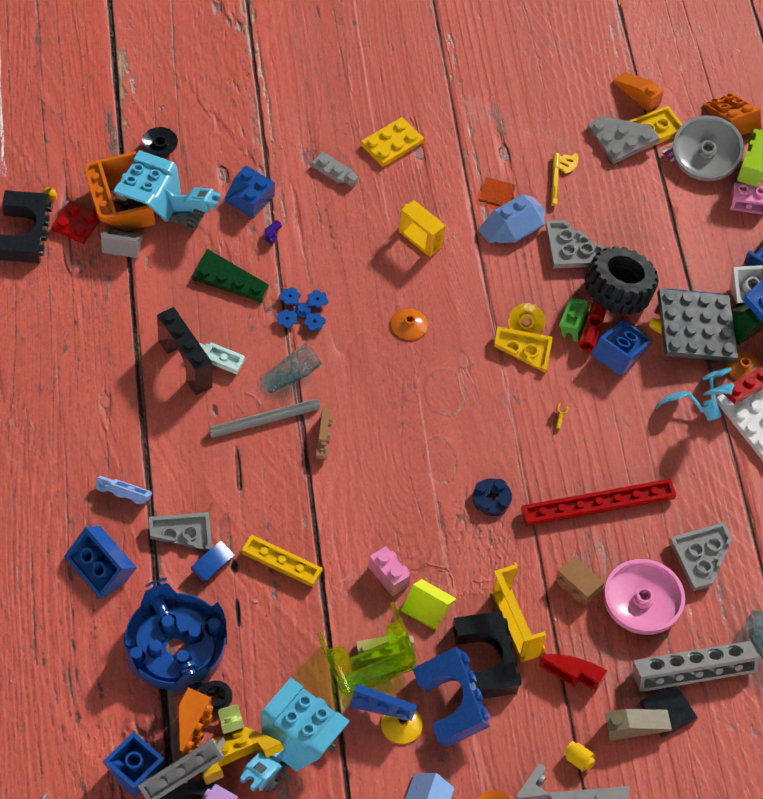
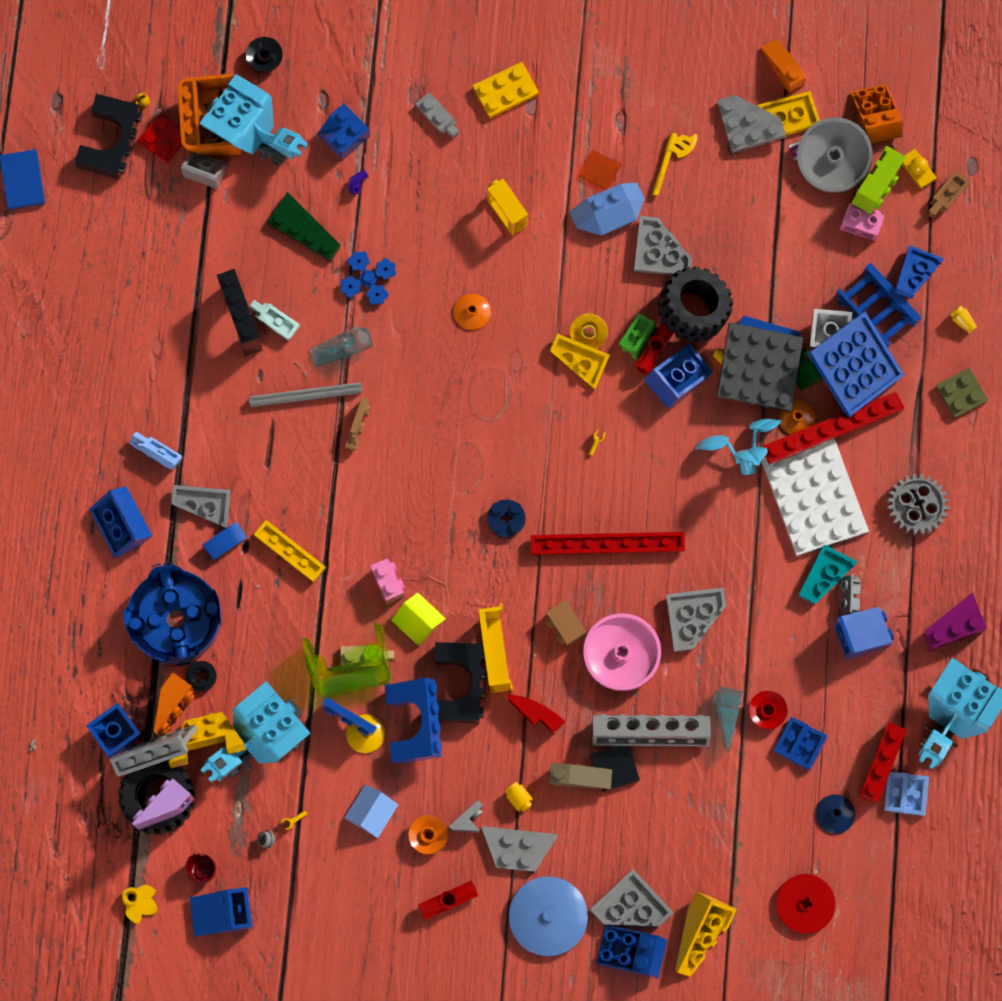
camera: 15 degrees right, 20 degrees up
yellowish green bracket [218,704,244,734] -> none

